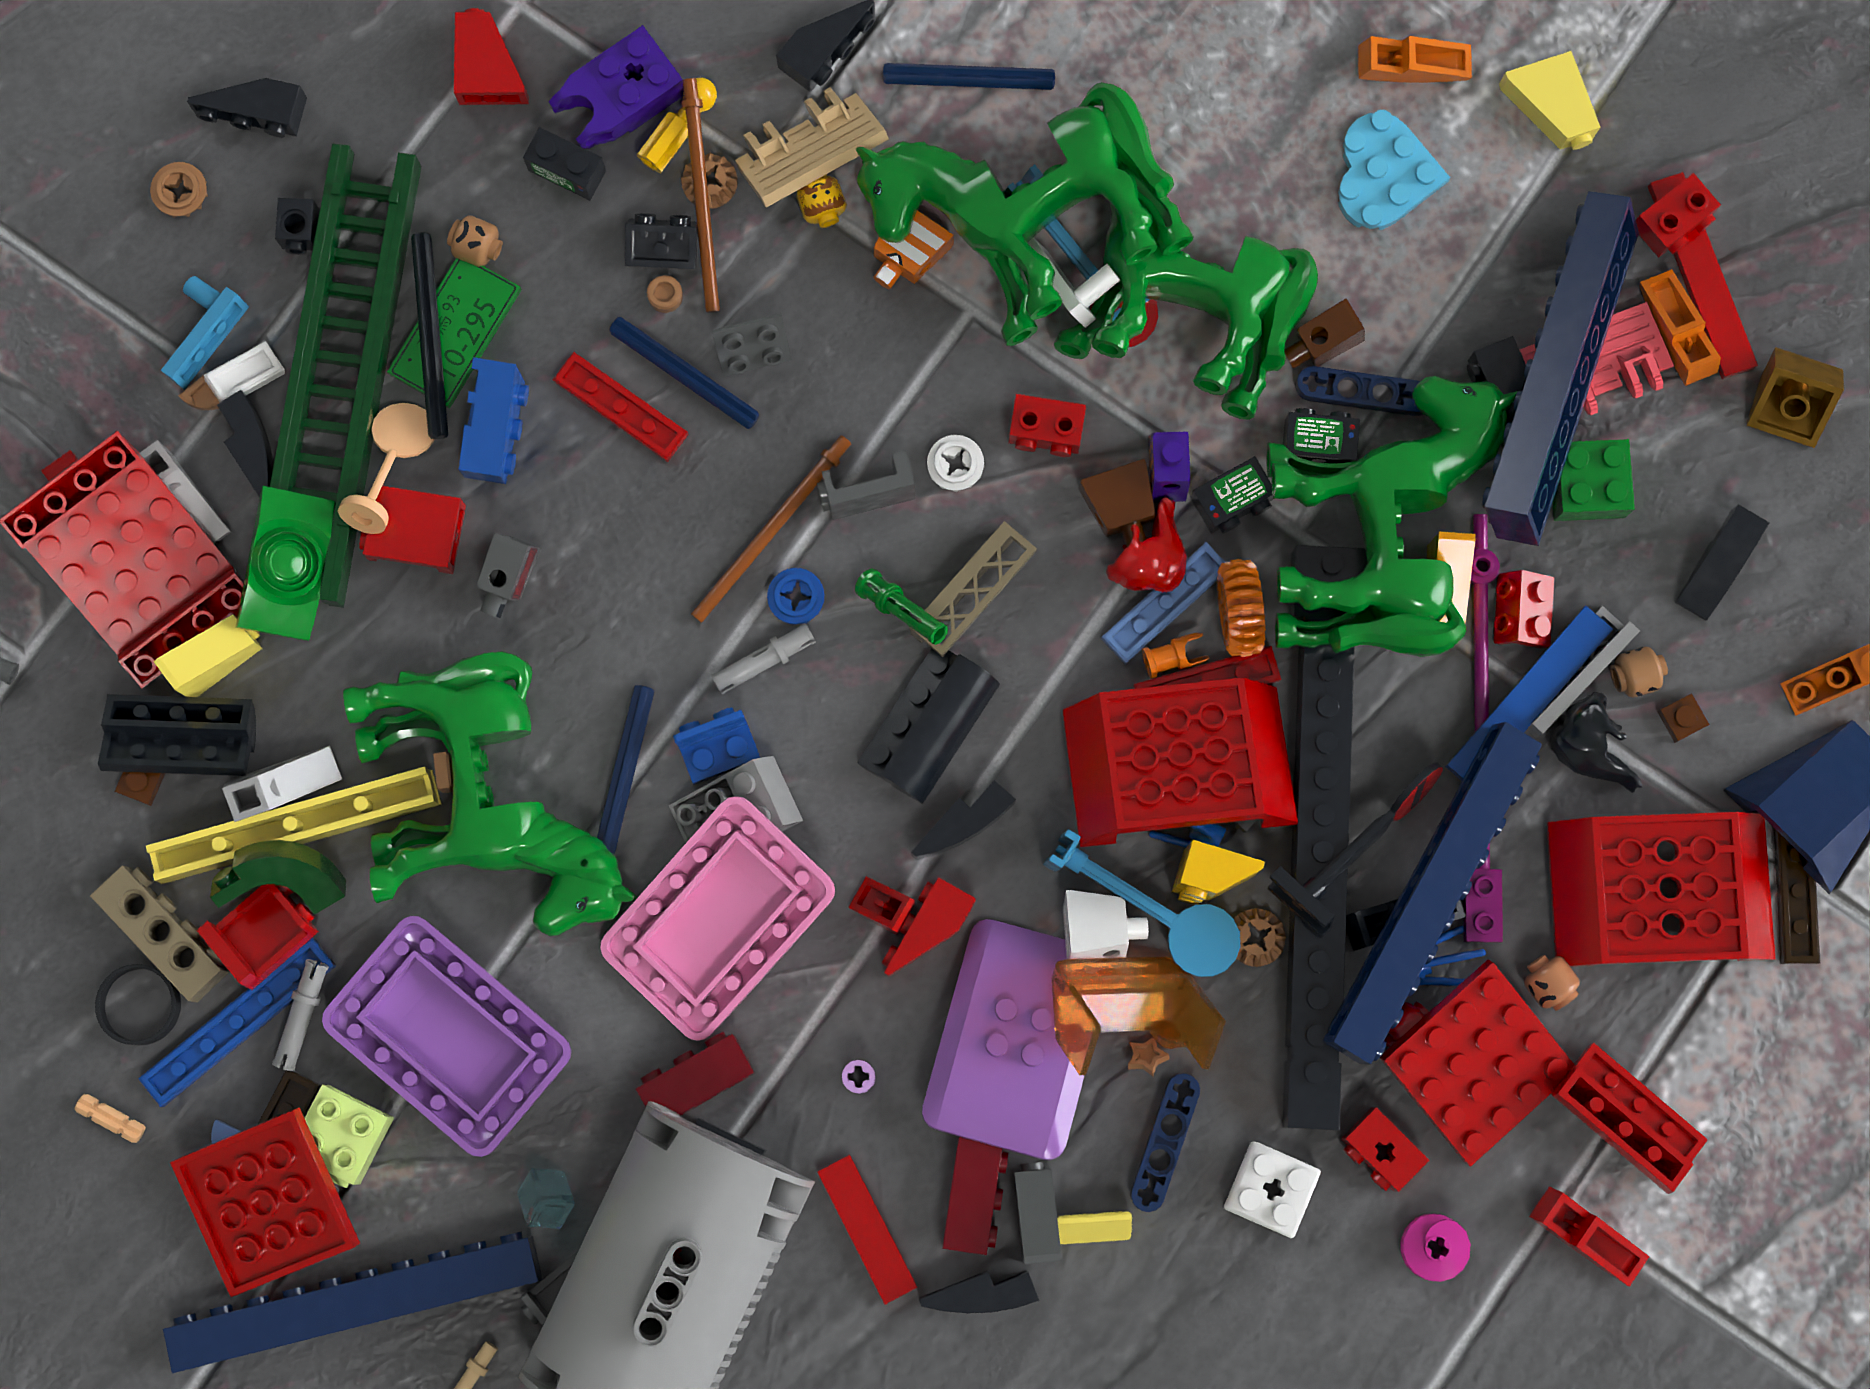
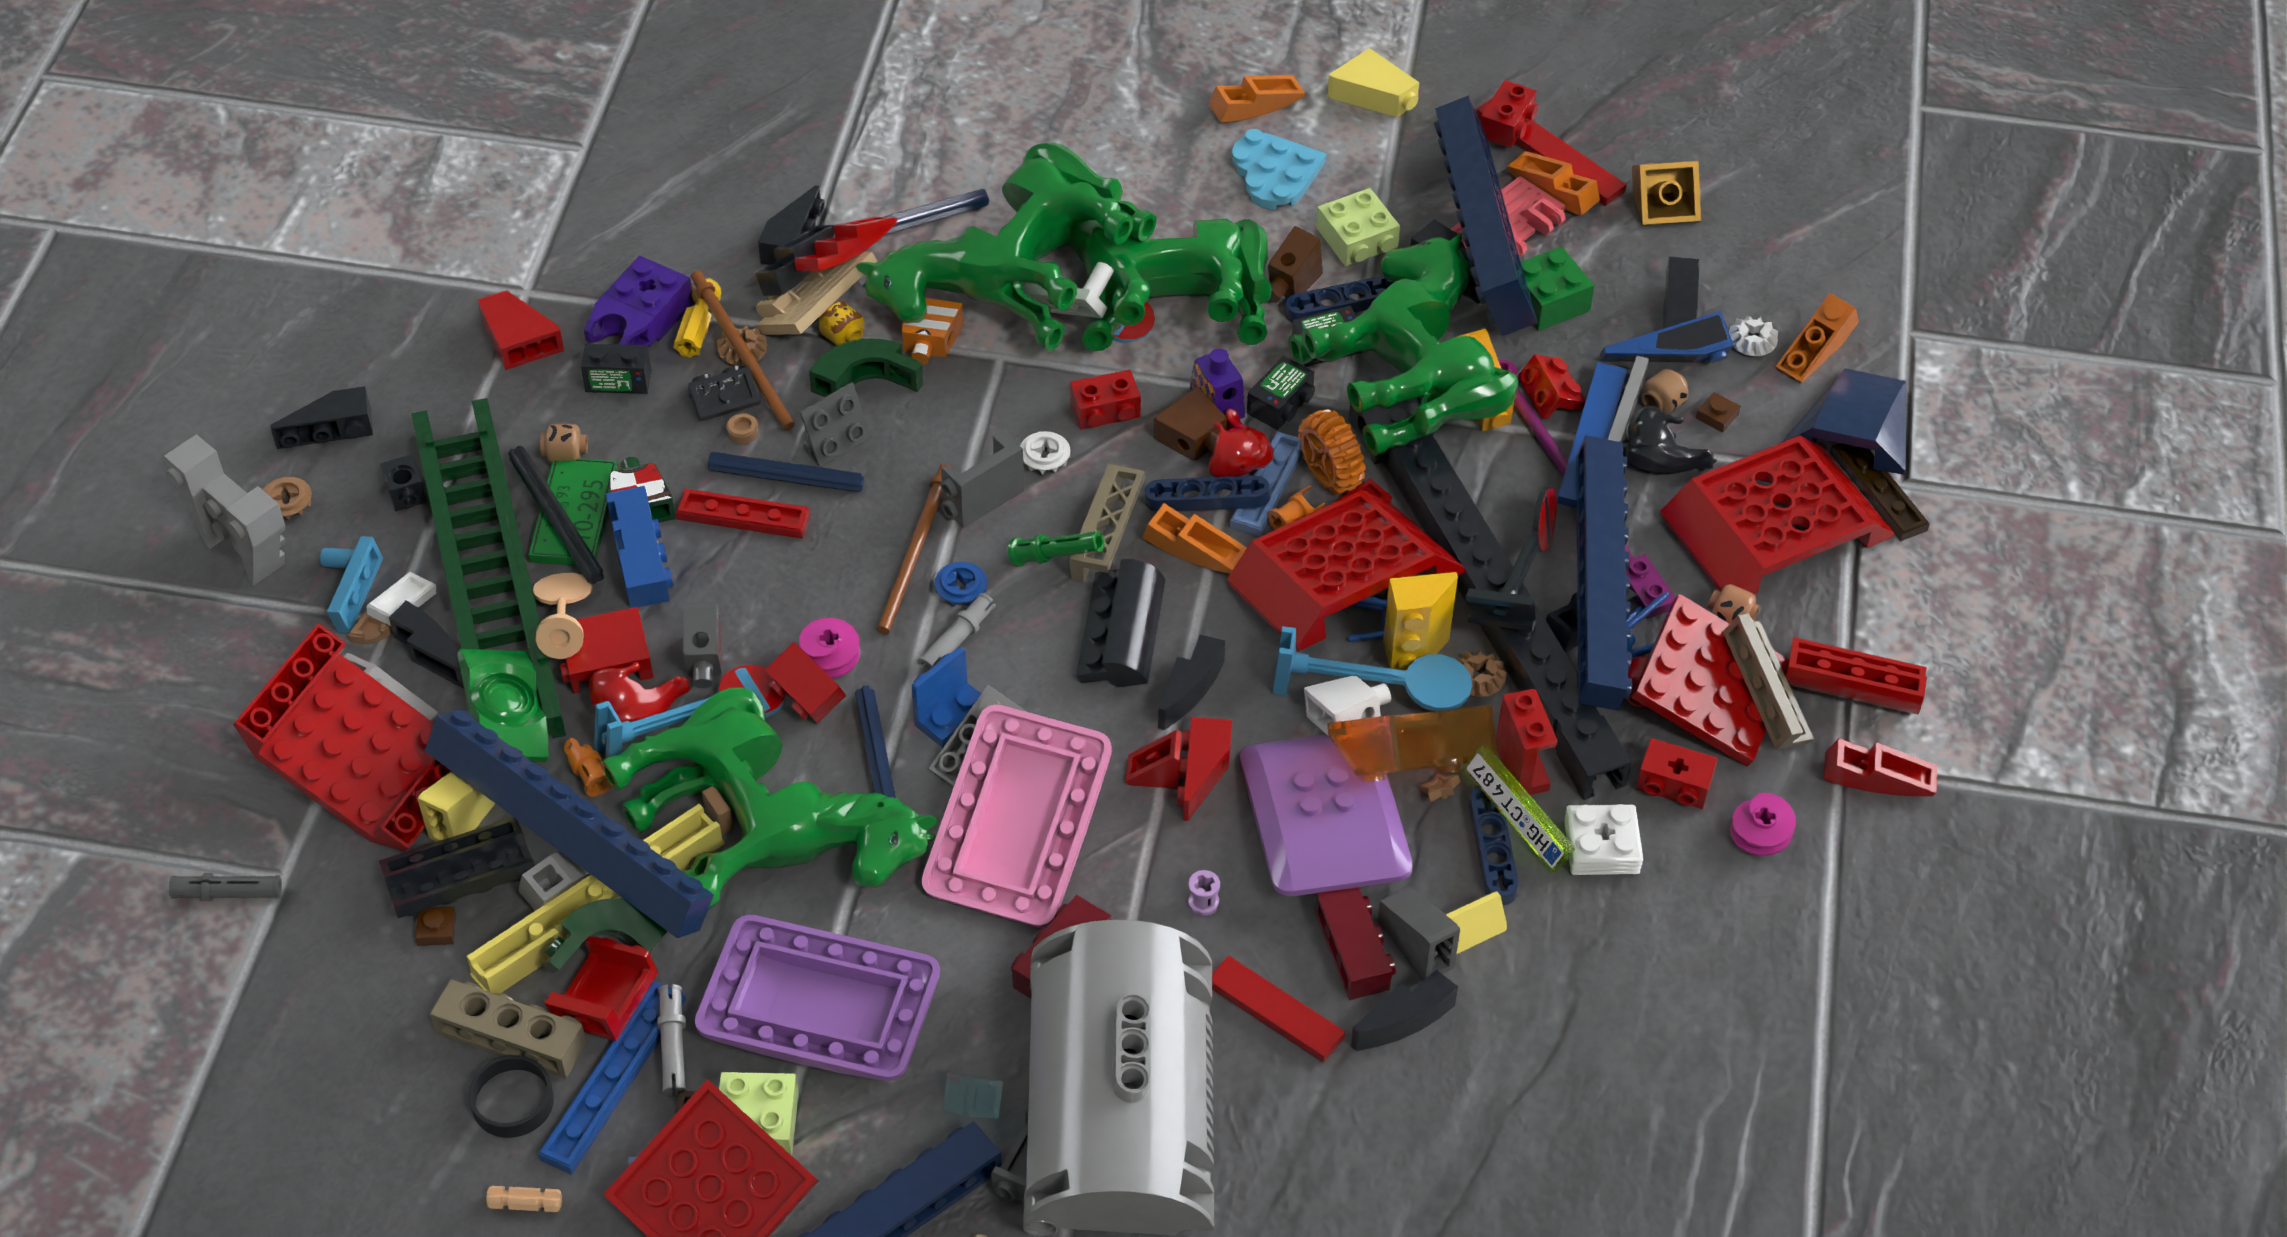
camera: 25 degrees left, 30 degrees down
none -> light grey wedge [164,434,285,586]
none -> dark blue brick [425,710,714,938]
none -> orange piece [564,738,612,797]
none -> red piece [589,662,691,722]
none -> dark azure piece [594,664,786,759]
none -> torso [610,457,676,523]
none -> black slope [755,225,834,296]
none -> red brick [765,642,846,724]
none -> red slope [795,217,897,271]
none -> dark pink piece [799,618,861,679]
none -> dark green arch [809,338,924,397]
none -> orange slope [1142,503,1247,574]
none -> dark blue beam [1144,476,1271,511]
none -> yellowish green brick [1316,188,1400,267]
none -> tile [1463,744,1575,873]
none -> red panel [1495,689,1557,798]
none -> slope [1599,311,1734,363]
none -> dark tan fence [1723,613,1814,750]
none -> white gear [1729,316,1778,356]

